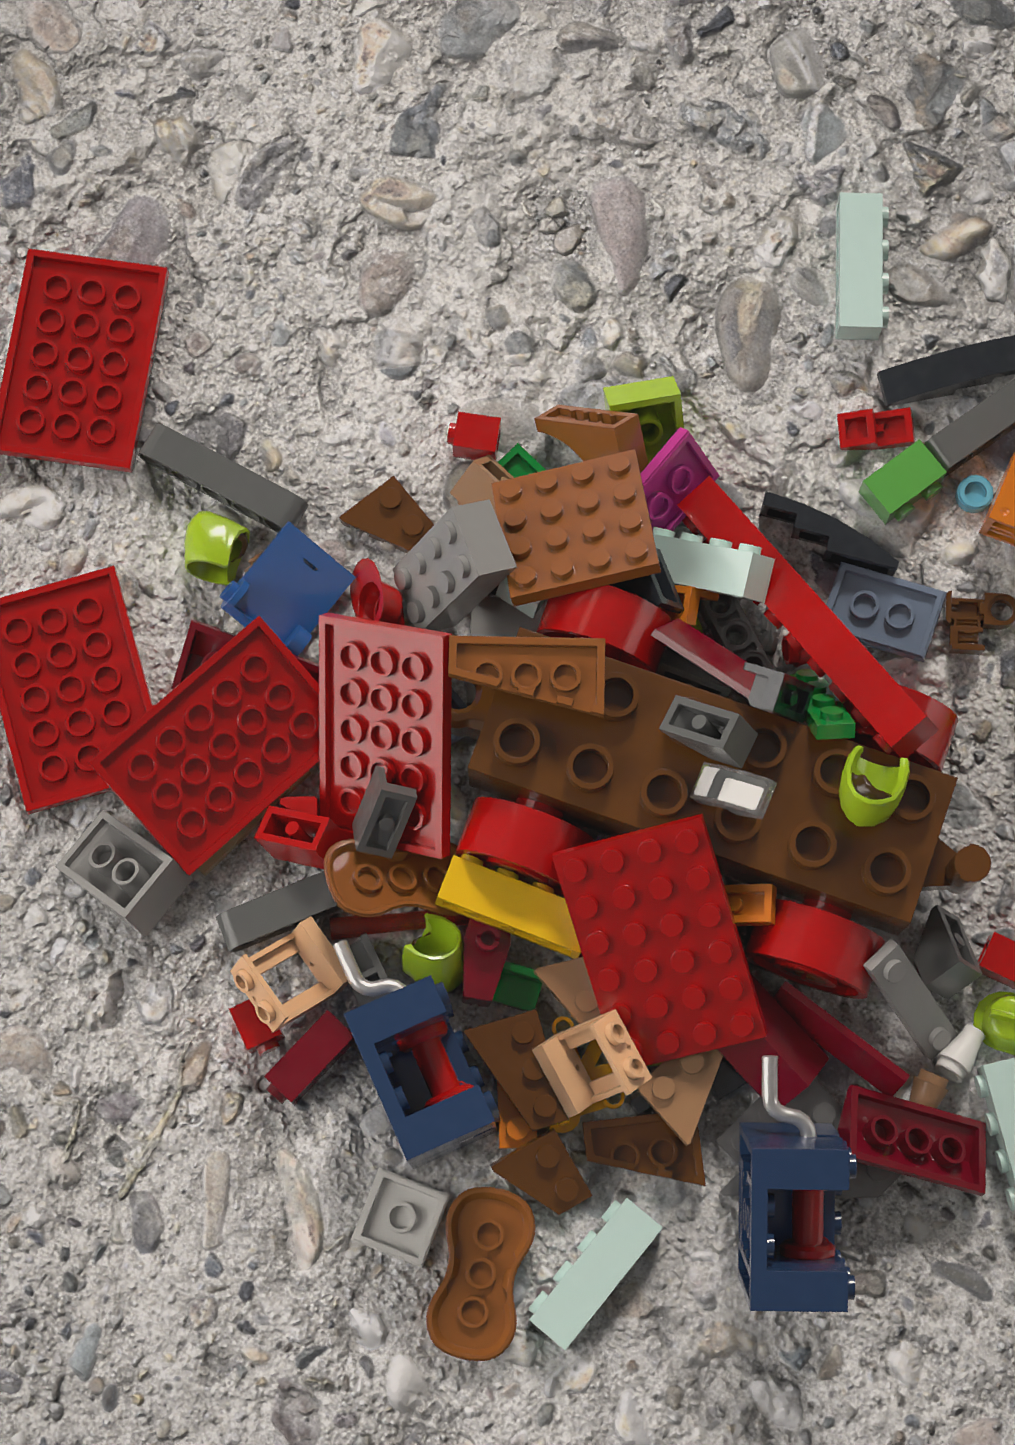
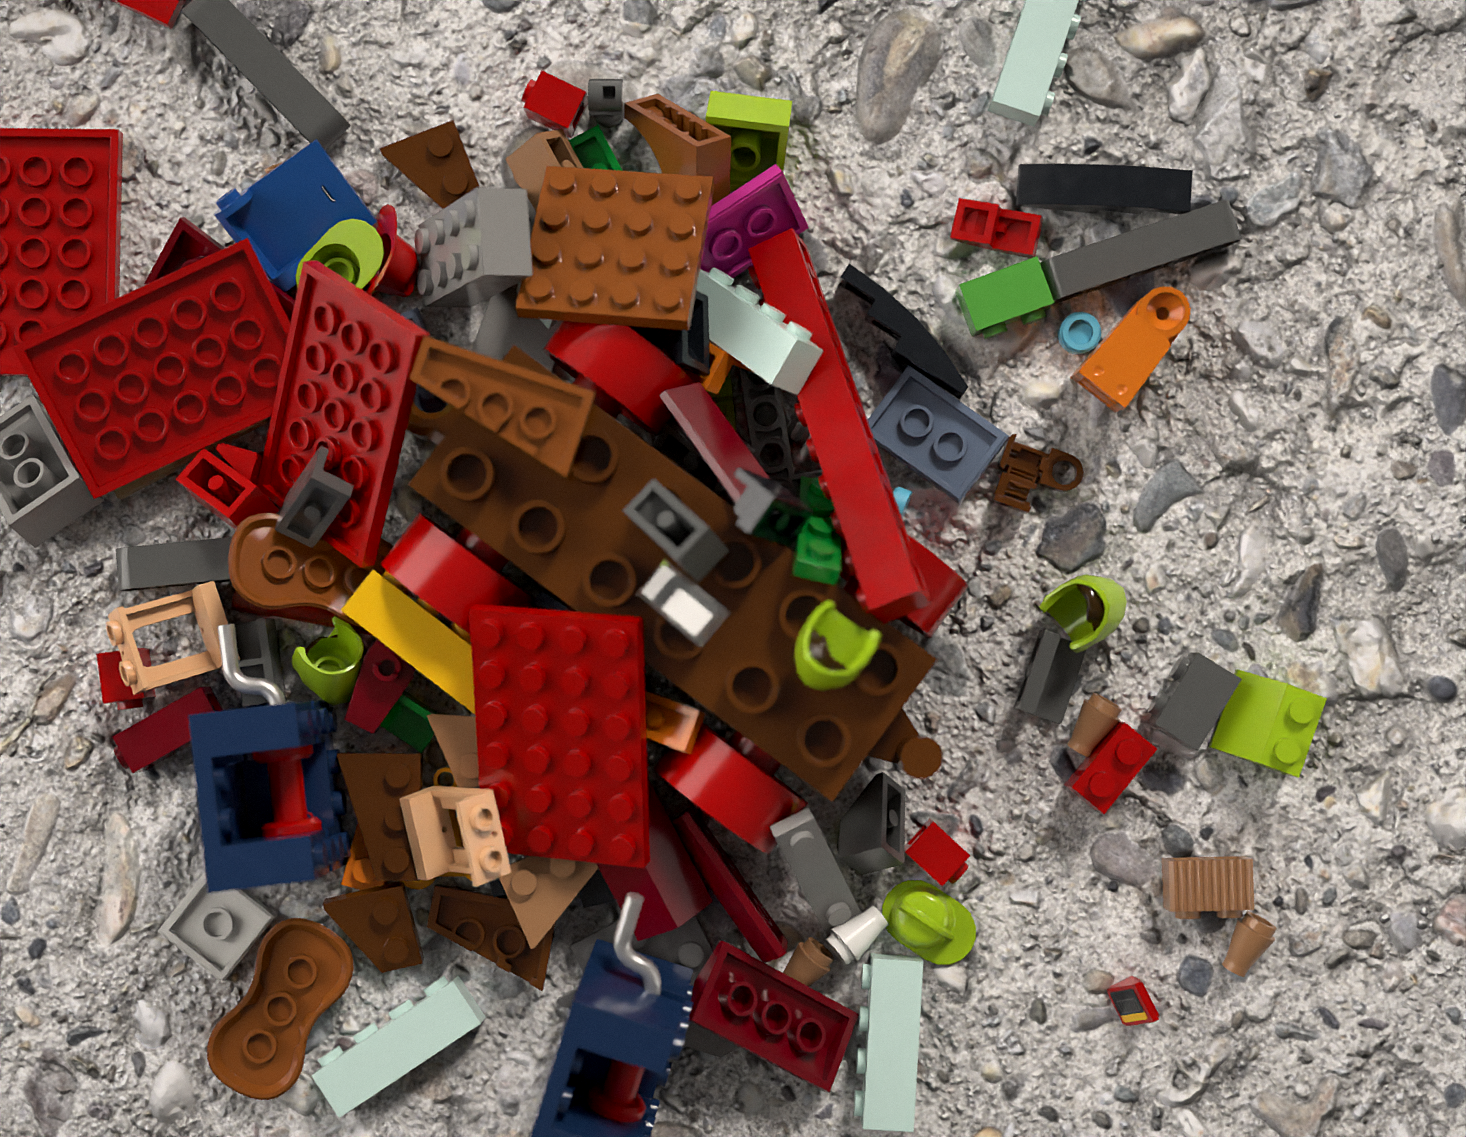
camera: 15 degrees right, 10 degrees up
lime piece [184,511,250,586] -> none
none -> lime piece [295,219,384,289]
none -> dark grey leg [588,79,624,128]

